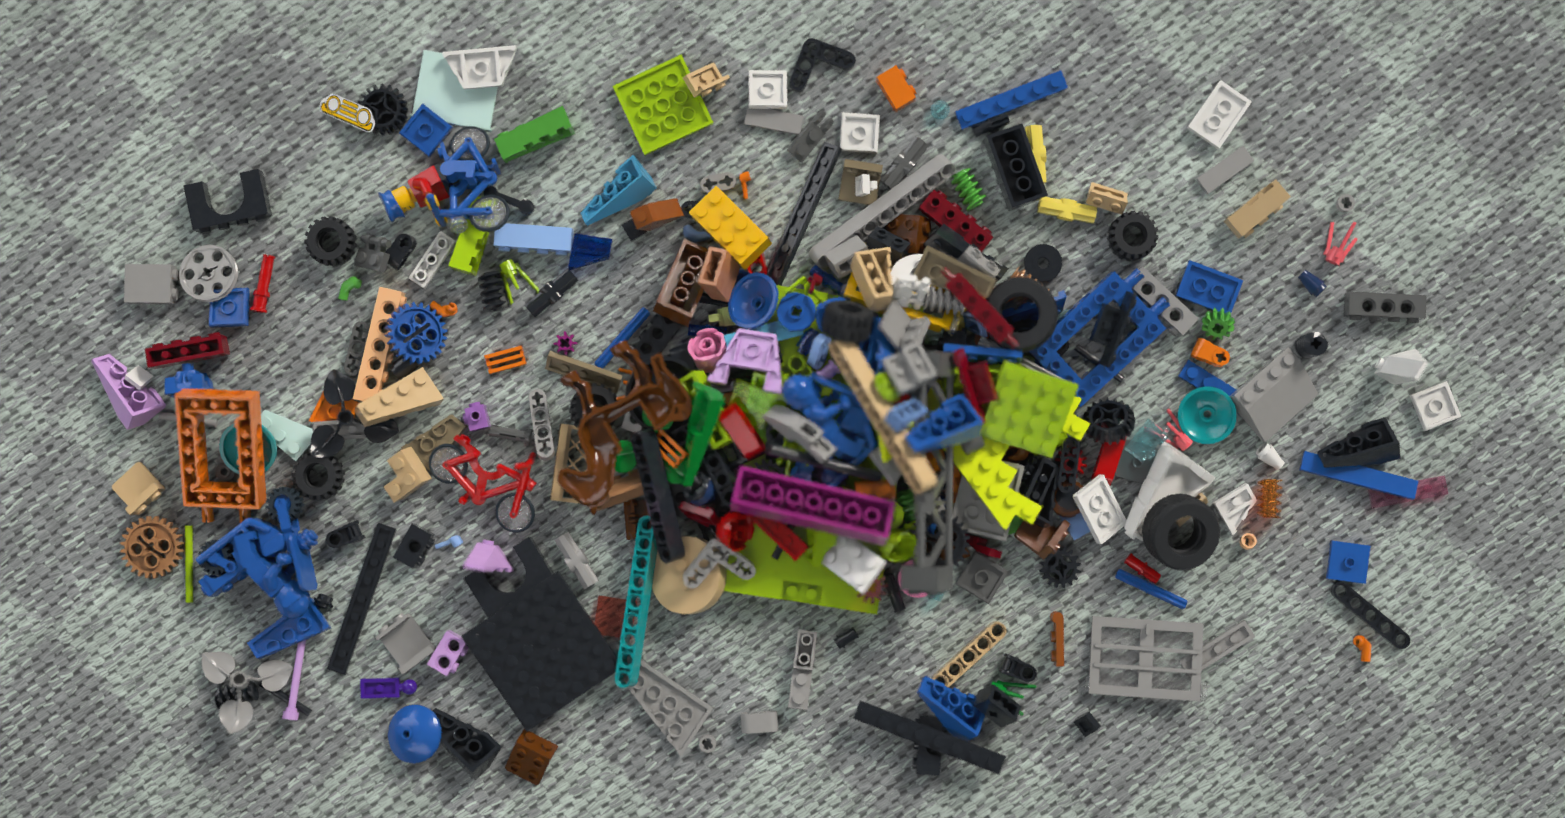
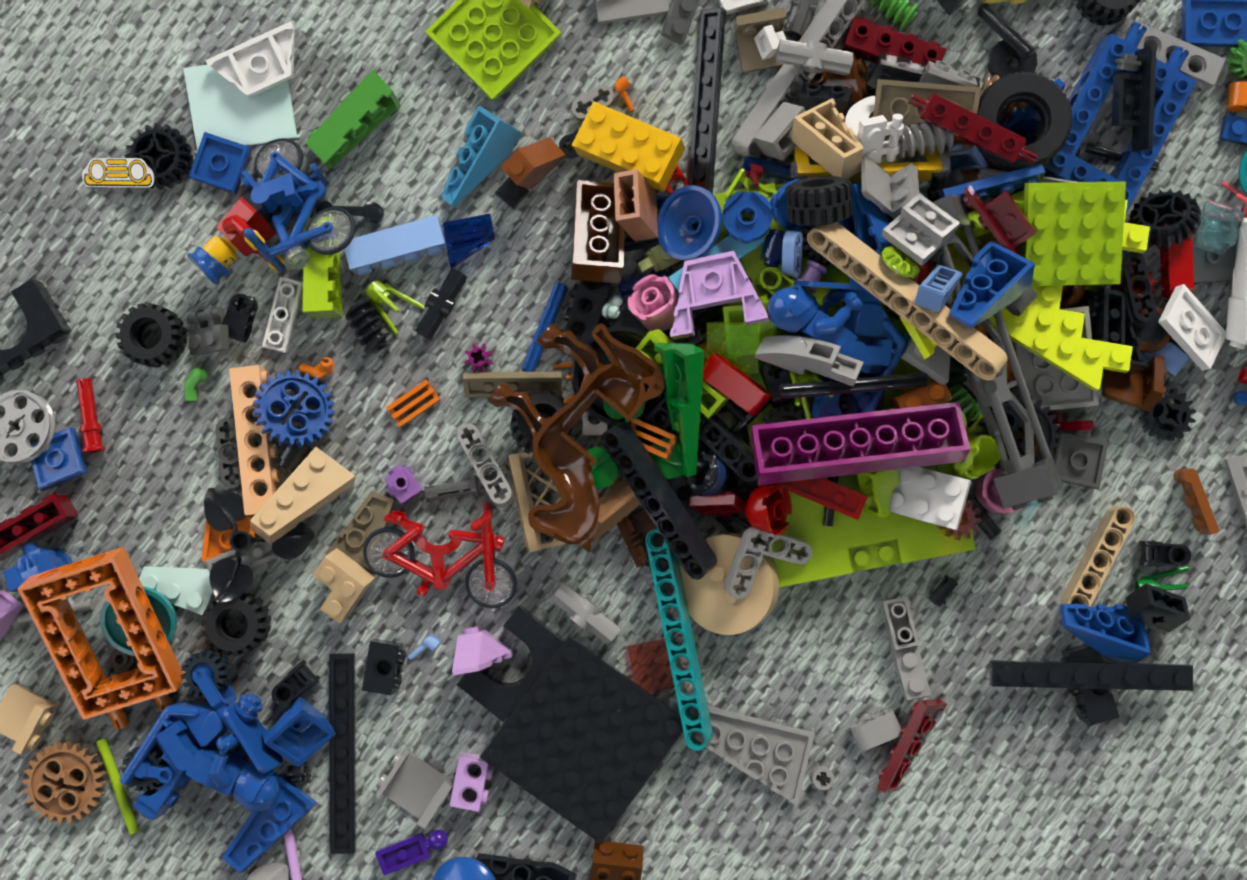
camera: 20 degrees left, 0 degrees up
medium blue arm [683,224,711,243] -> none
none -> blue brick [262,697,336,767]
none -> light aqua arm [602,295,623,319]
none -> light grey piece [776,39,853,76]
none -> dark red wing [877,699,947,794]
none -> black axle [978,3,1035,59]
none -> dark grey plate [1115,54,1142,72]

